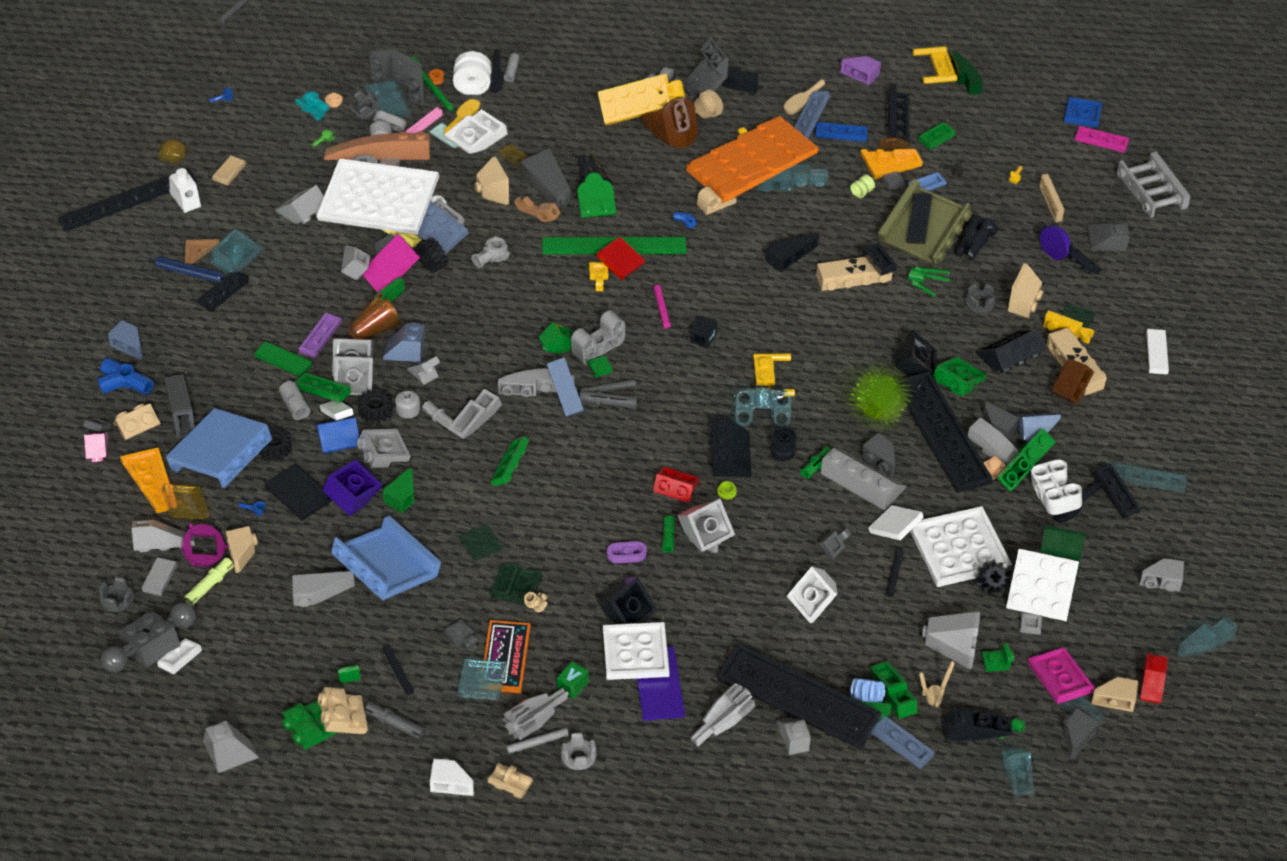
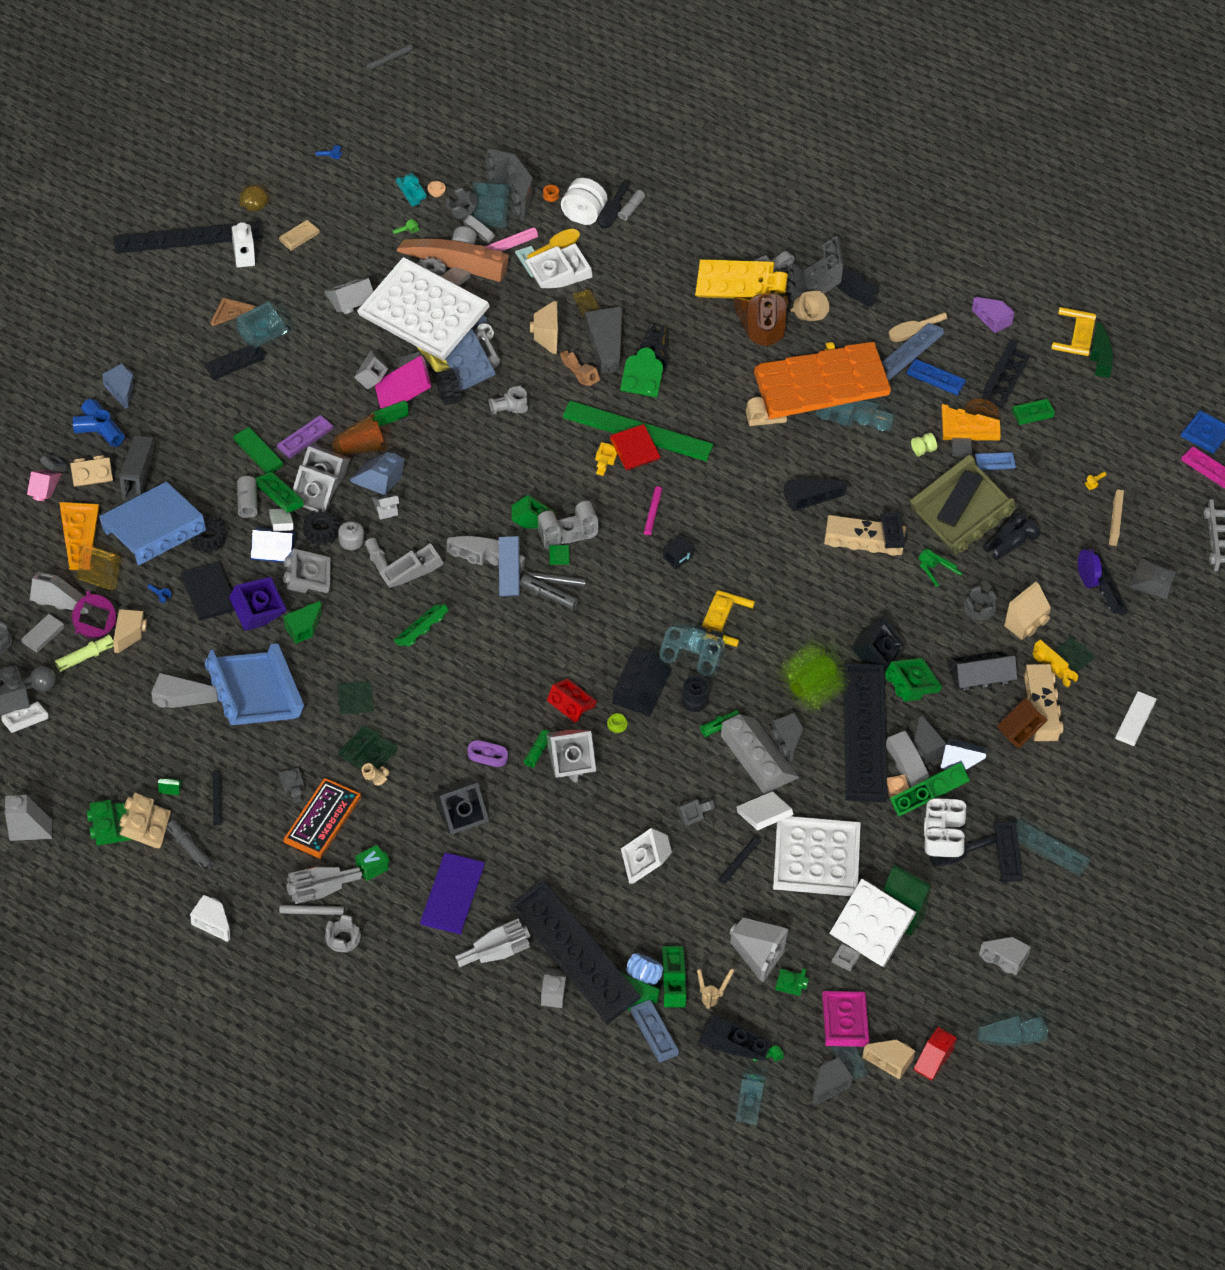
camera: 20 degrees right, 5 degrees up
dark blue axle [155,256,224,283] -> none
green piece [410,56,454,111] -> none
clear light blue plate [458,659,506,700] -> none
tan hips [488,763,533,798] -> none
white plate [603,622,669,680] -> none
blue arm [674,211,696,228] -> none
black gear [975,560,1010,594] -> none

